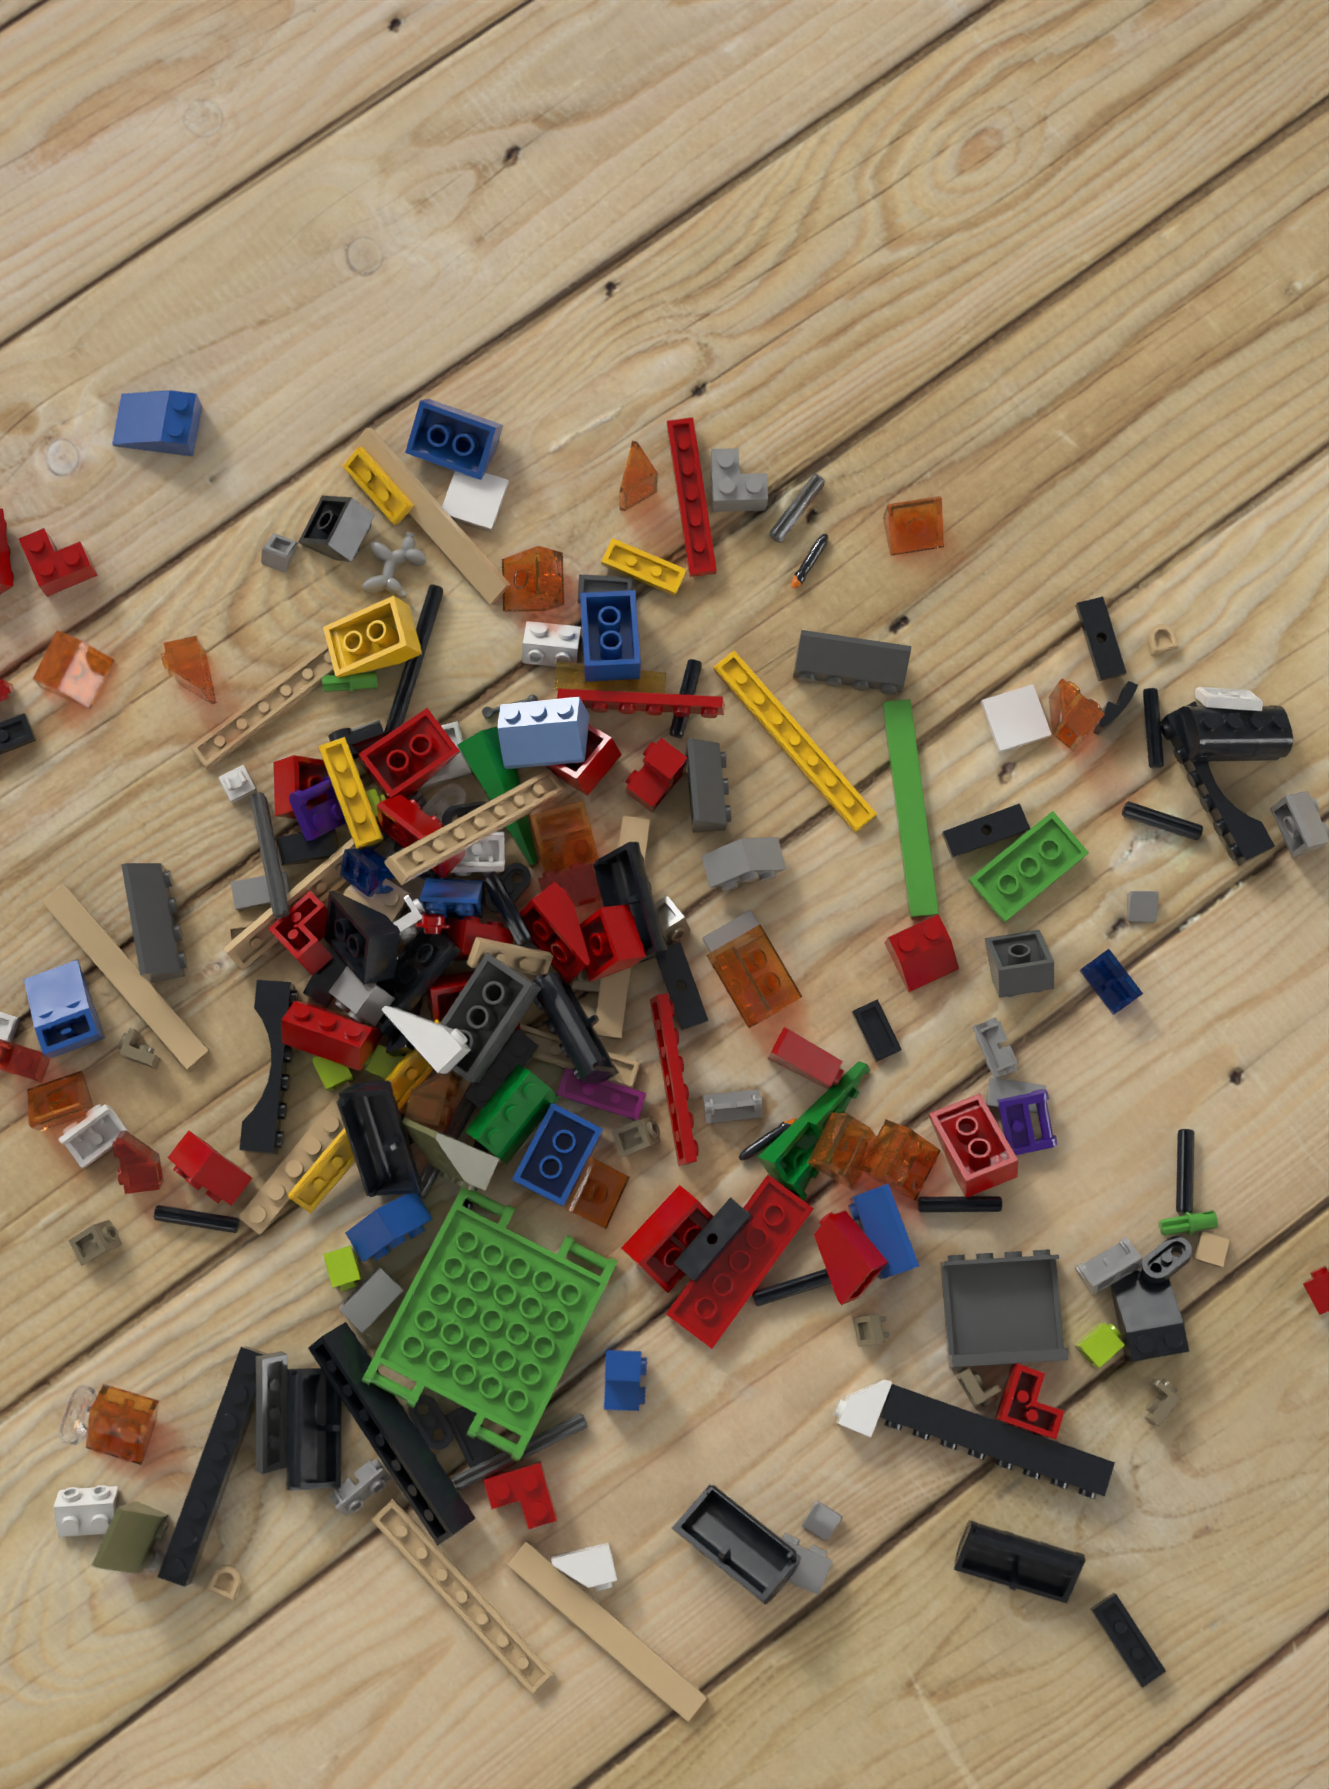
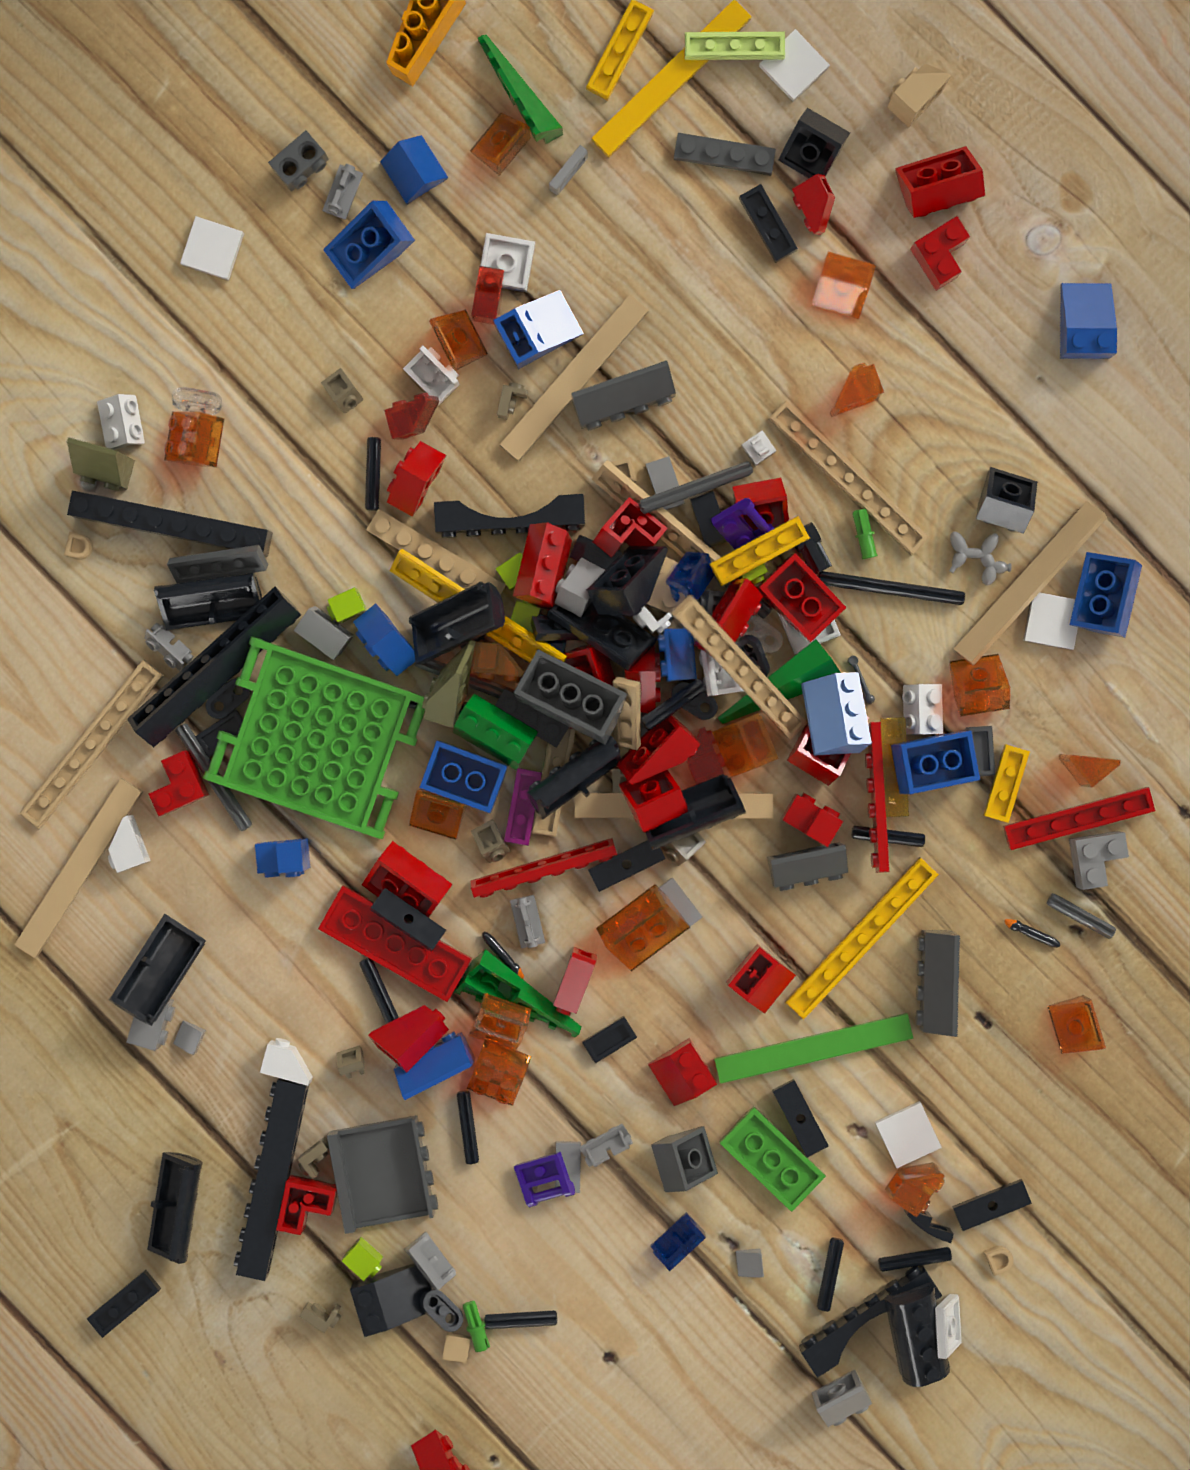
camera: 85 degrees right, 10 degrees up
light grey slope [261,533,298,572] -> none
yellow slope [323,595,422,678] -> none
yellow tile [342,447,415,525] -> none
white slope [381,1006,471,1074] -> none
red plate [416,914,450,934] -> none
light grey brick [702,837,786,891] -> none
red slope [929,1093,1018,1198] -> none
none -> red slope [726,944,796,1014]

